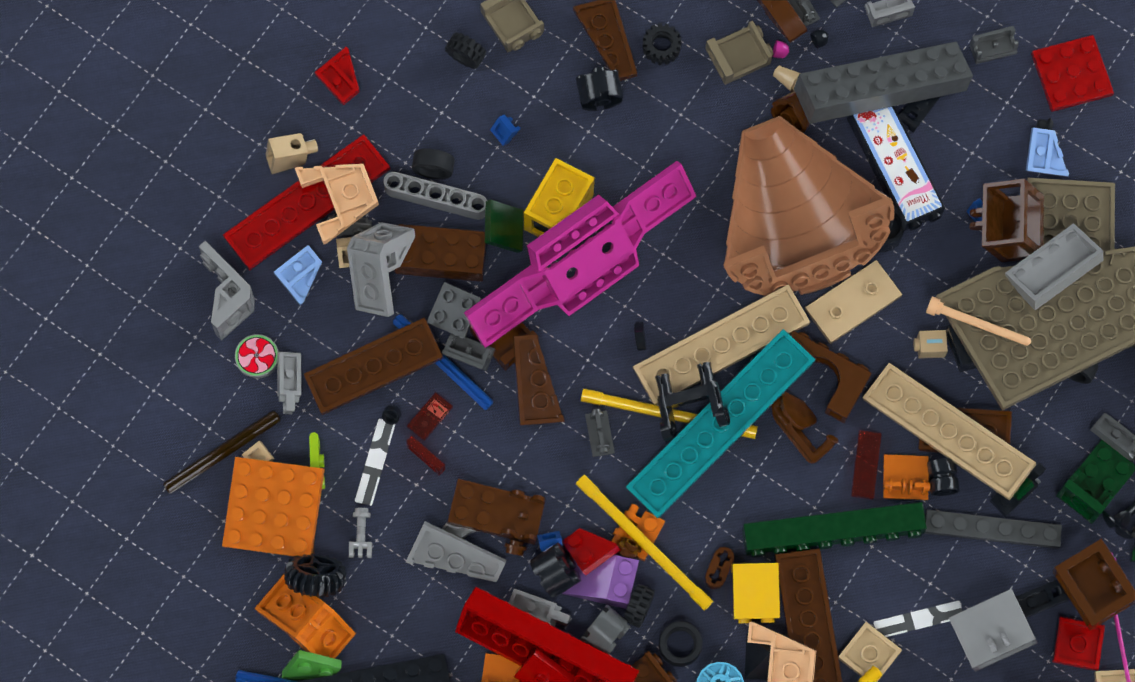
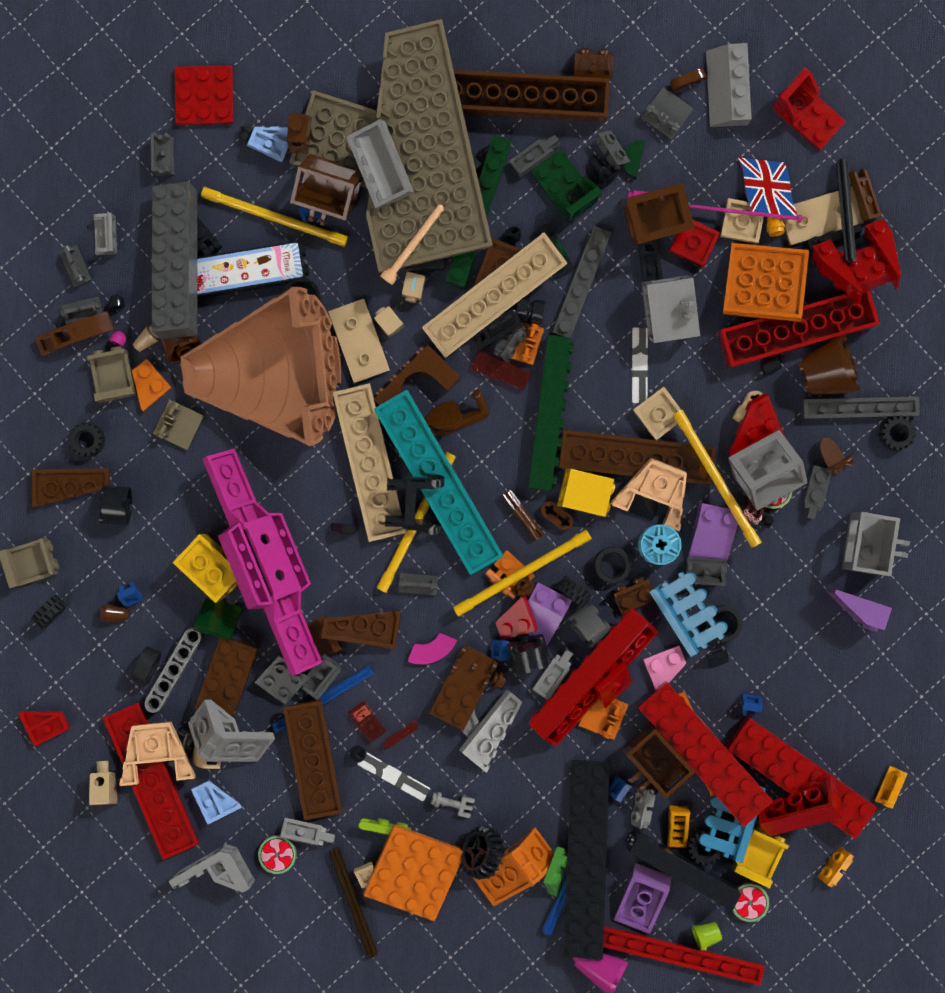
camera: 70 degrees left, 15 degrees up
none -> reddish brown cone [100,604,129,623]
none -> orange wing [132,359,172,412]
none -> dark tan hinge [153,399,204,450]
none -> yellow piece [201,187,348,247]
none -> reddish brown torso [287,113,312,154]
none -> tan brick [374,306,404,338]
none -> dark pink tile [407,633,457,664]
none -> dark green brick [446,135,512,290]
none -> black plate [473,309,523,353]
none -> dark grey hinge [494,325,527,362]
none -> reddish brown axle [502,490,544,541]
none -> black hinge [505,226,521,243]

